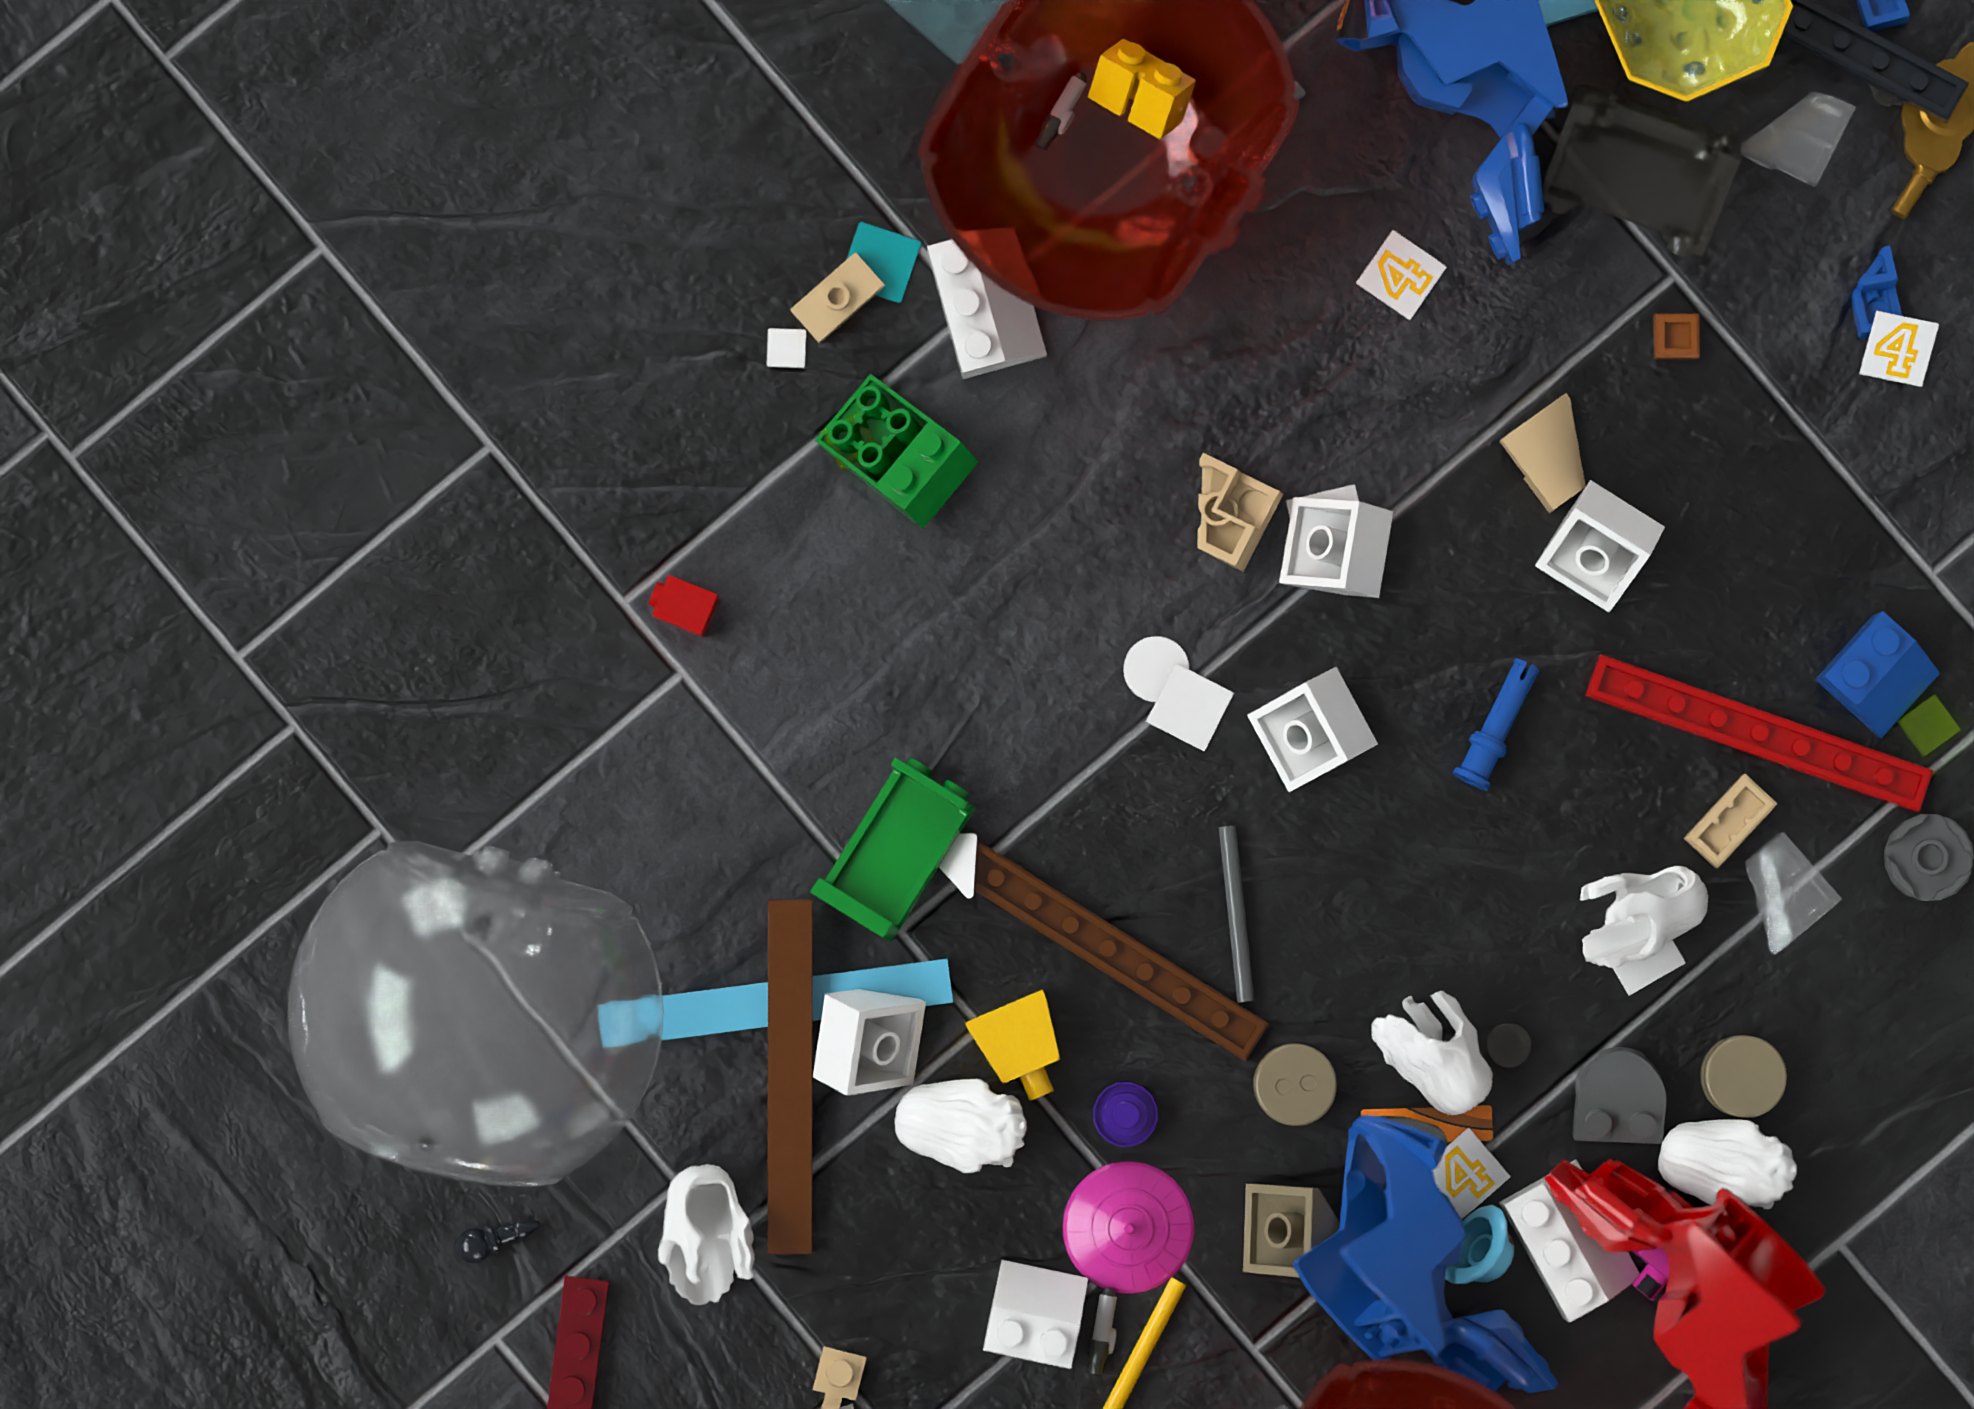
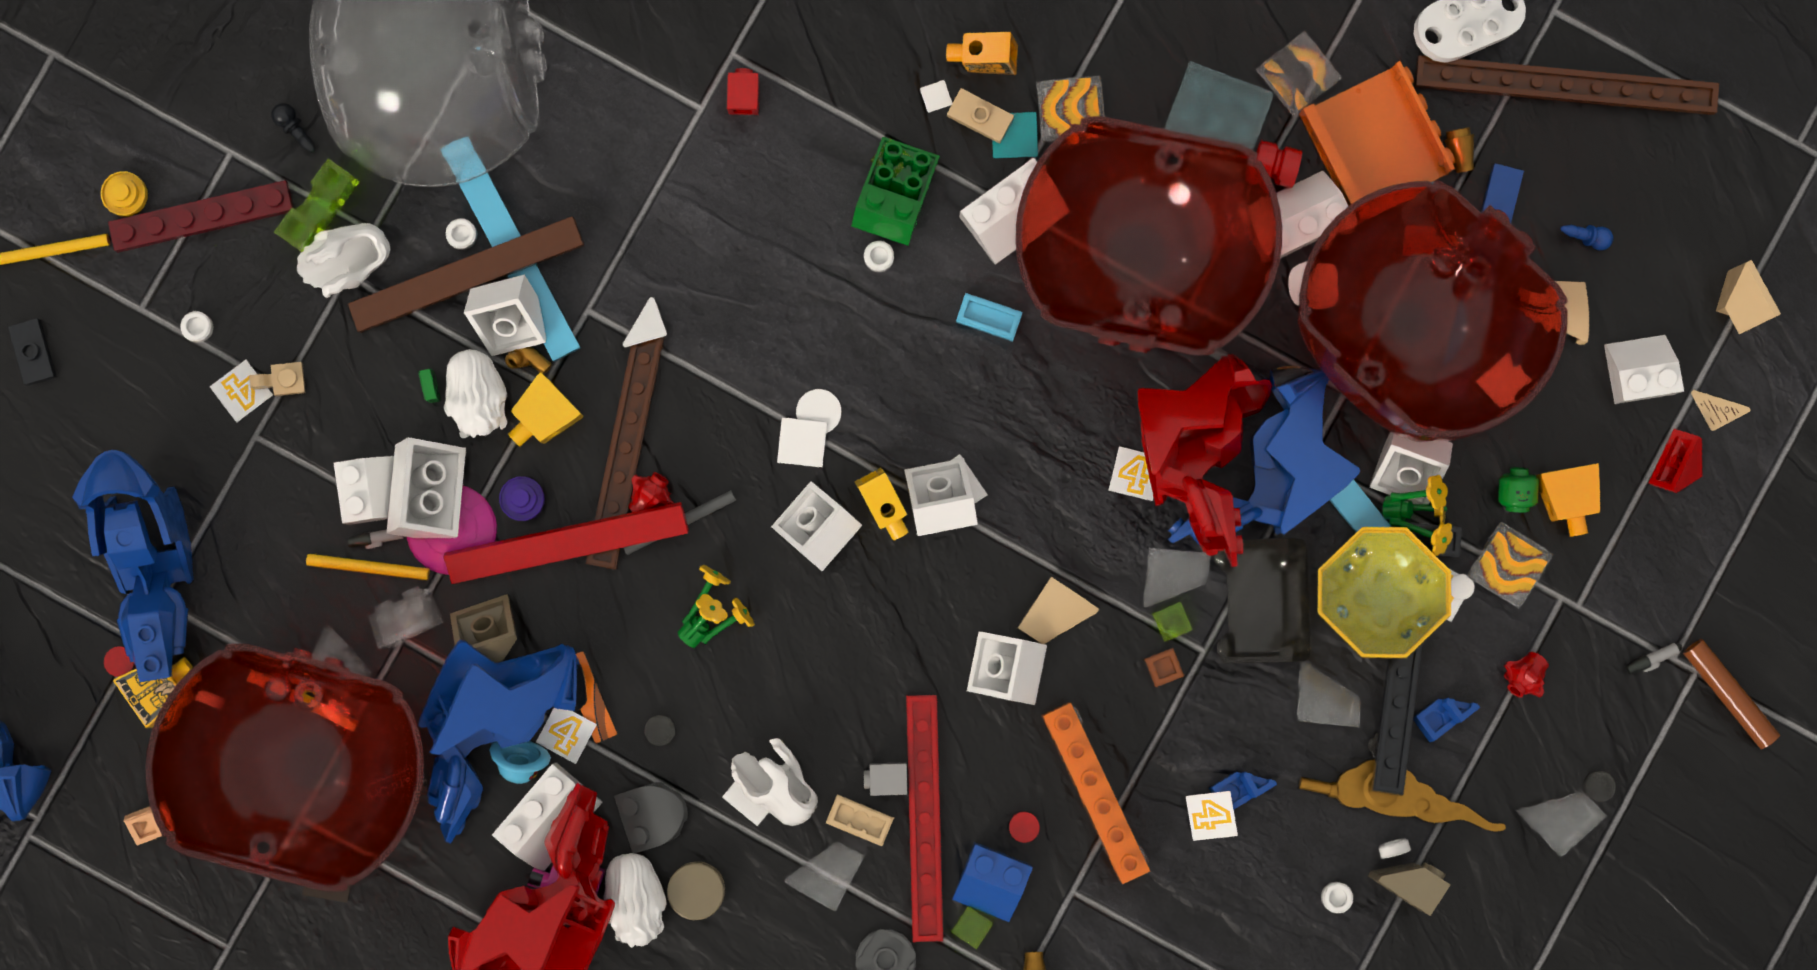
camera: 65 degrees right, 0 degrees up
green panel [810,757,975,943] -> none
light grey piece [1034,72,1087,151] -> none
yellow piece [1087,38,1196,140] -> none
tan slope [1197,453,1283,572] -> none
dark tan head [1253,1043,1337,1126] -> none
white hair [1371,991,1493,1115] -> none
blue pin [1452,658,1540,791] -> none
none -> clear neon green arch [274,158,359,252]
none -> clear slope [369,586,445,649]
none -> white slope [386,437,466,538]
none -> green tile [419,369,441,403]
none -> red tile [443,502,689,584]
none -> white tile [446,218,477,250]
none -> pearl gold arm [505,347,553,374]
none -> red rock [628,472,674,512]
none -> plant [678,565,755,648]
none -> yellow torso [854,468,909,540]
none -> white tile [864,241,894,272]
none -> light grey brick [864,763,907,796]
none -> light orange torso [946,32,1018,75]
none -> medium azure tile [956,293,1023,342]
none -> red tile [1009,811,1040,843]
none -> slope [1036,76,1106,143]
none -> orange piece [1041,702,1150,884]
none -> red piece [1138,354,1272,567]
none -> clear slope [1143,548,1210,607]
none -> clear neon green tile [1152,602,1193,642]

